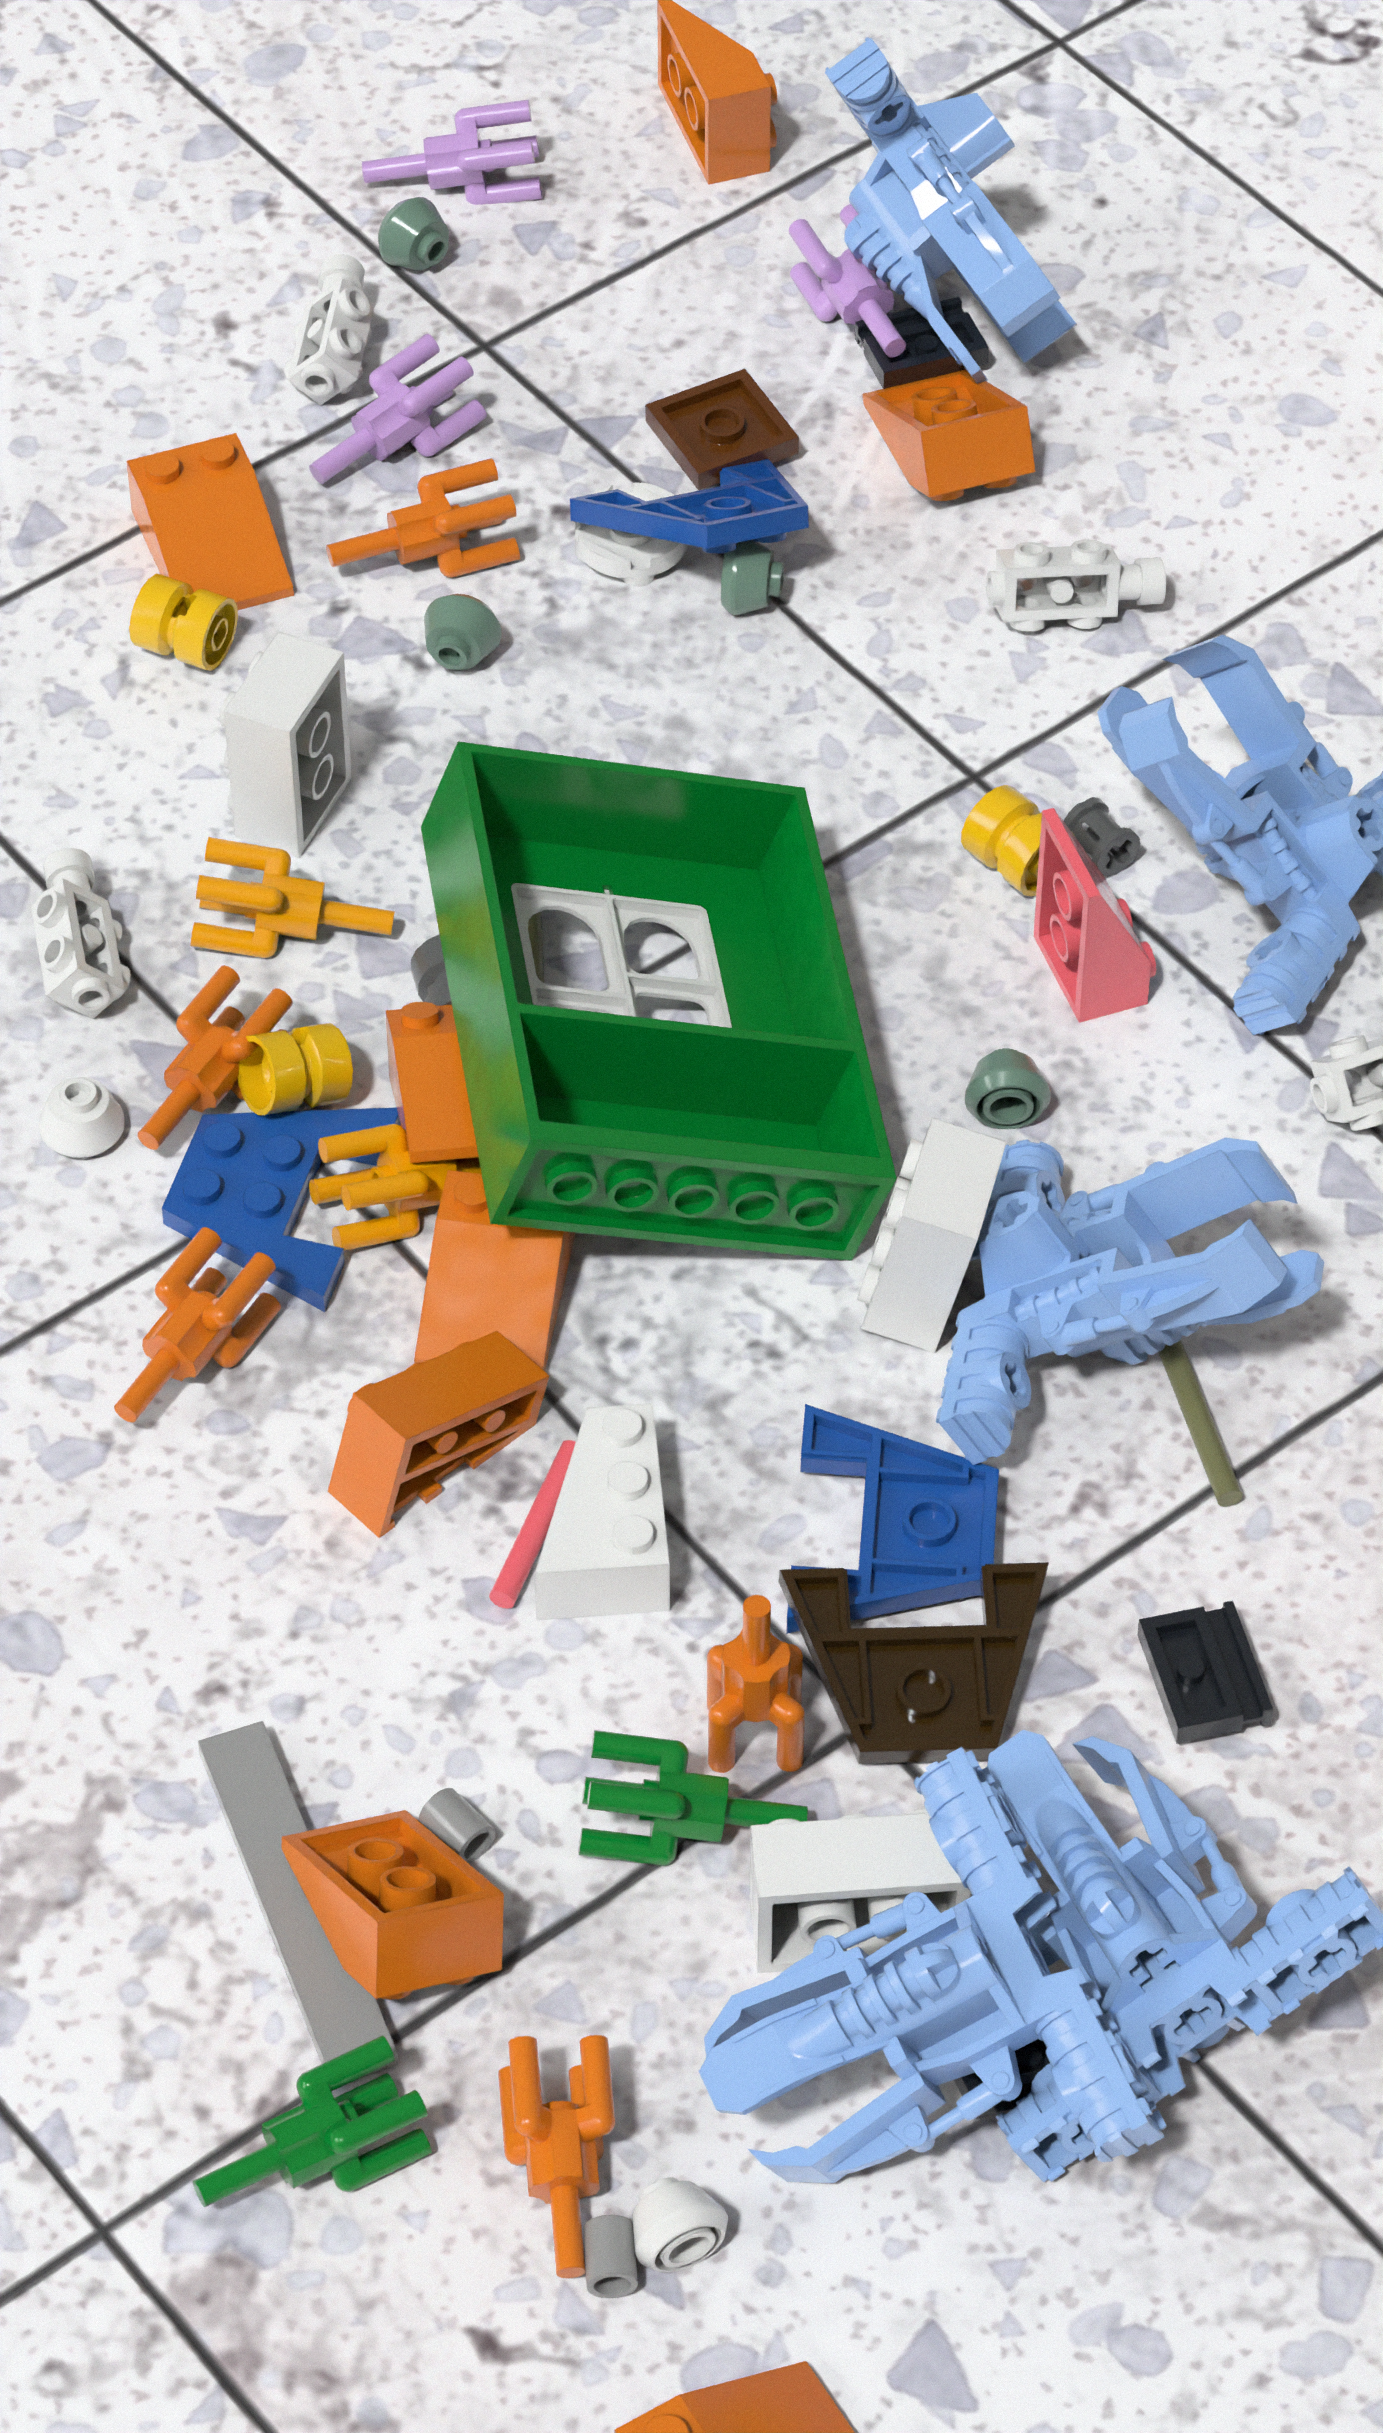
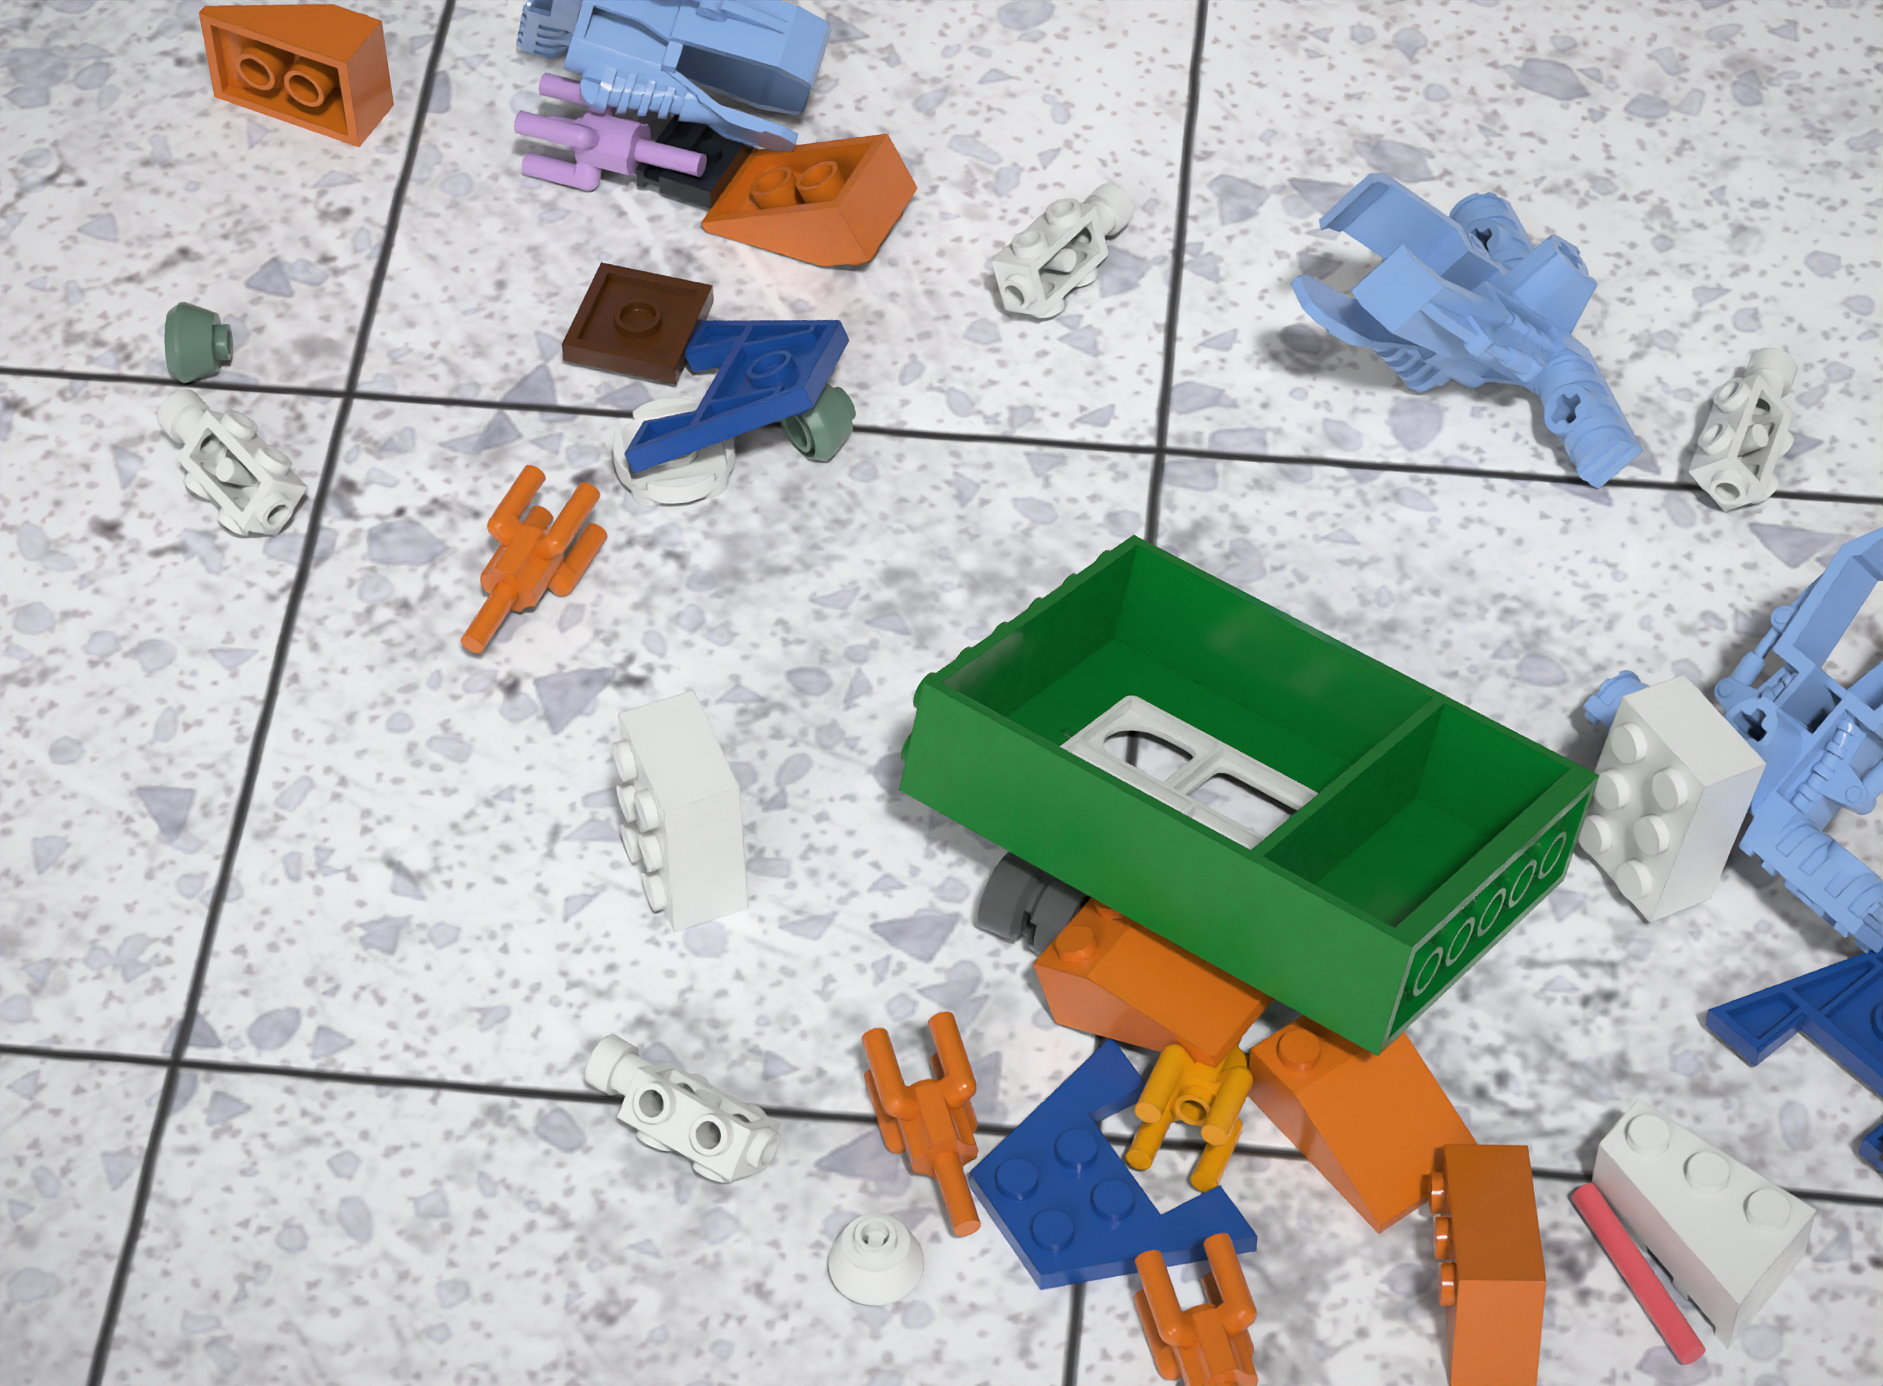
camera: 45 degrees left, 0 degrees up
orange slope [127,433,294,610] -> none
yellow wheel [129,574,238,671] -> none
light orange plant [190,837,395,958] -> none
yellow wheel [238,1023,353,1115] -> none
lavender plant [309,334,487,484] -> none
lavender plant [362,100,542,205] -> none
sand green cone [424,594,502,670] -> none
yellow wheel [961,785,1074,897] -> none
sand green cone [965,1048,1051,1129] -> none
coral slope [1033,808,1156,1023] -> none
dark grey bush [1064,797,1140,877] -> none

